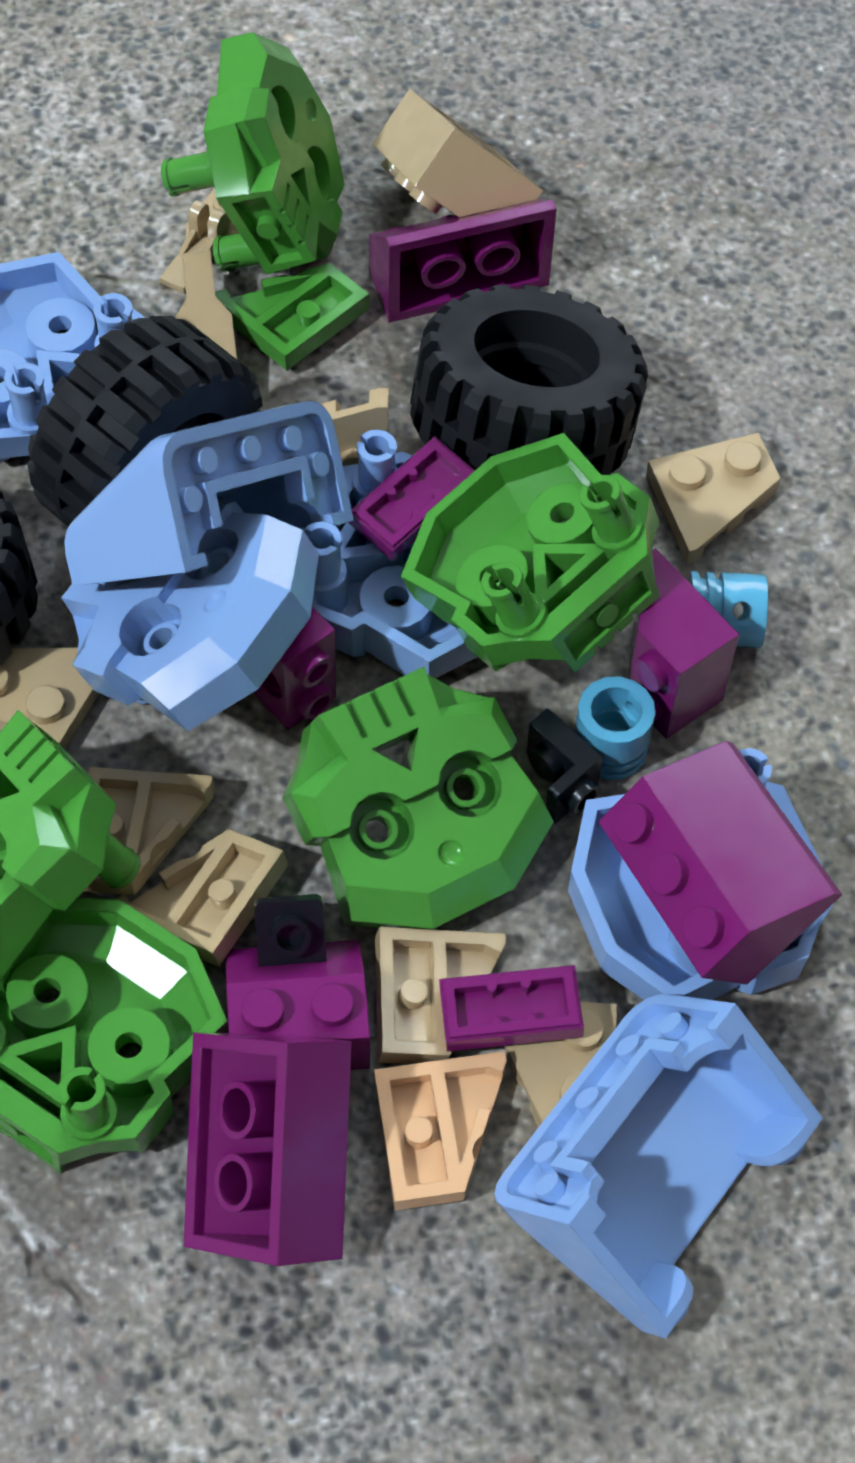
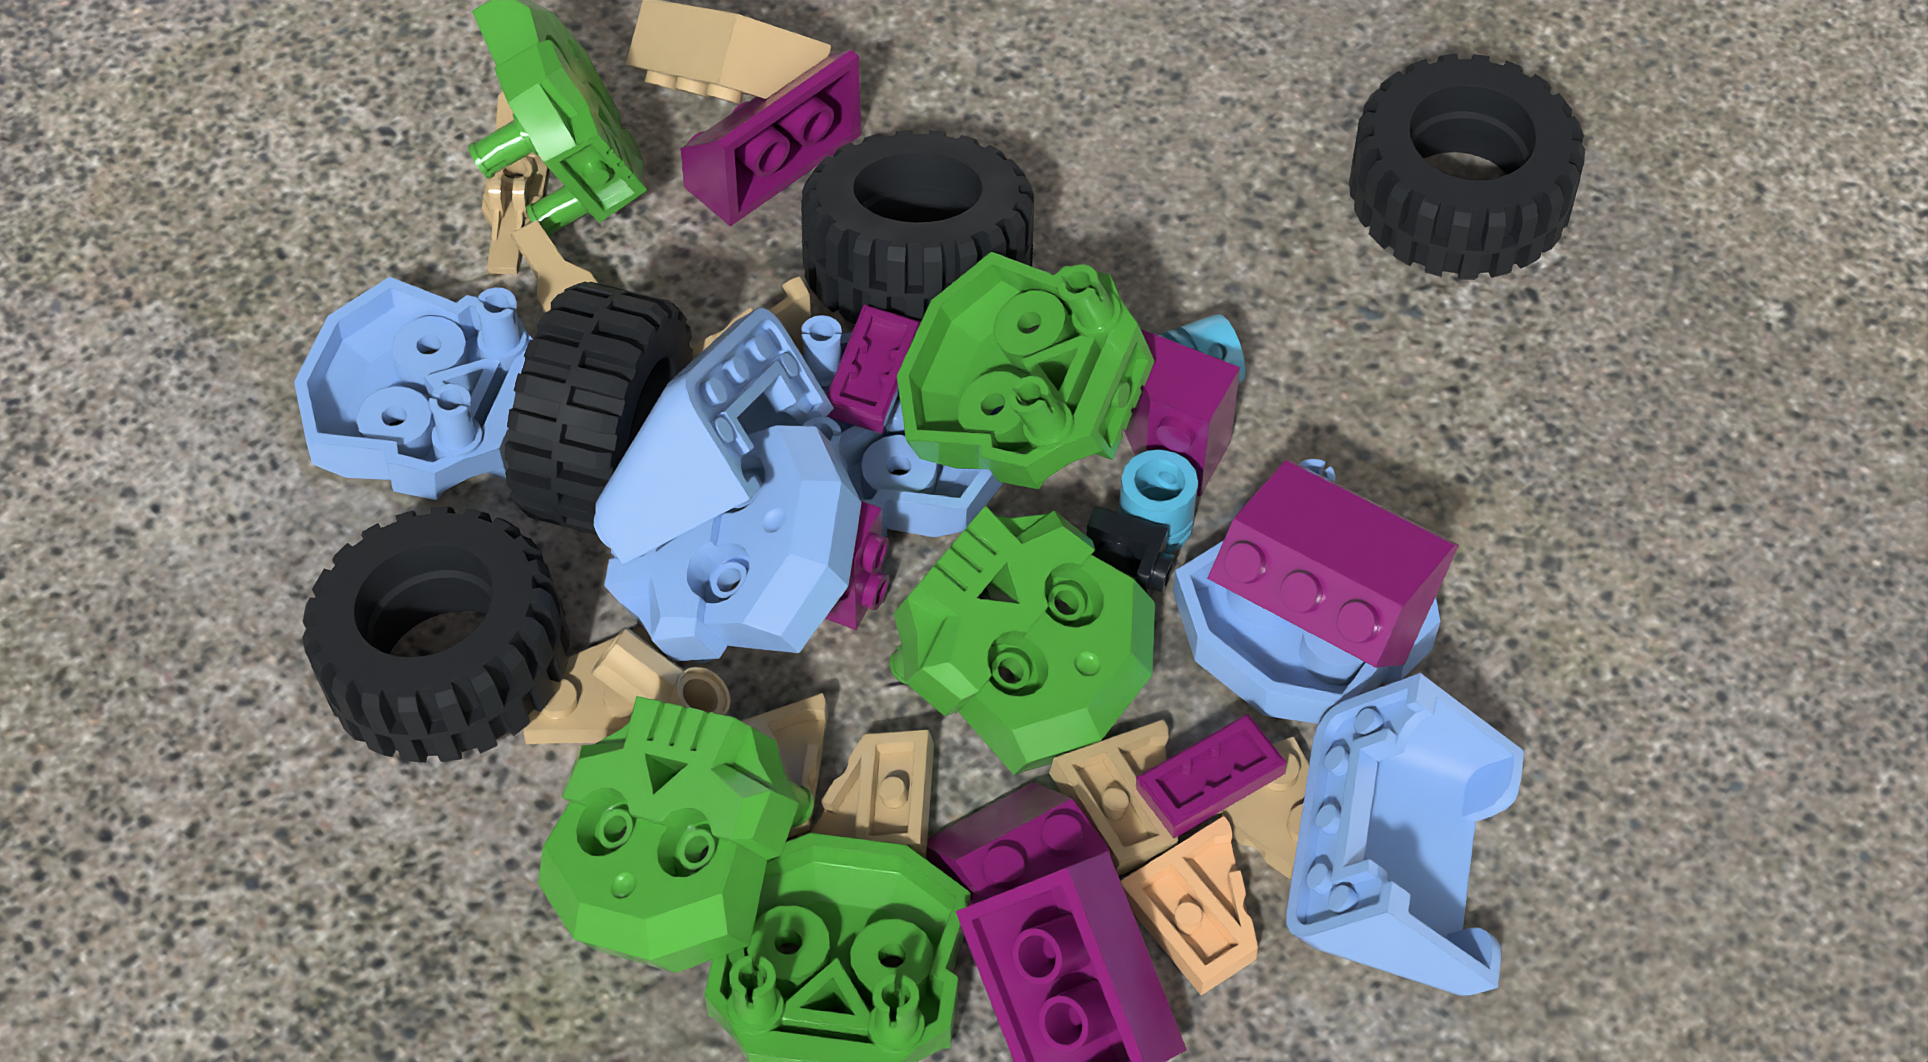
camera: 25 degrees left, 5 degrees down
bright green wing [215,263,370,371] -> none
black bracket [254,894,327,967] -> none
tan wing [646,433,781,564] -> none
none -> tan piece [592,626,731,715]

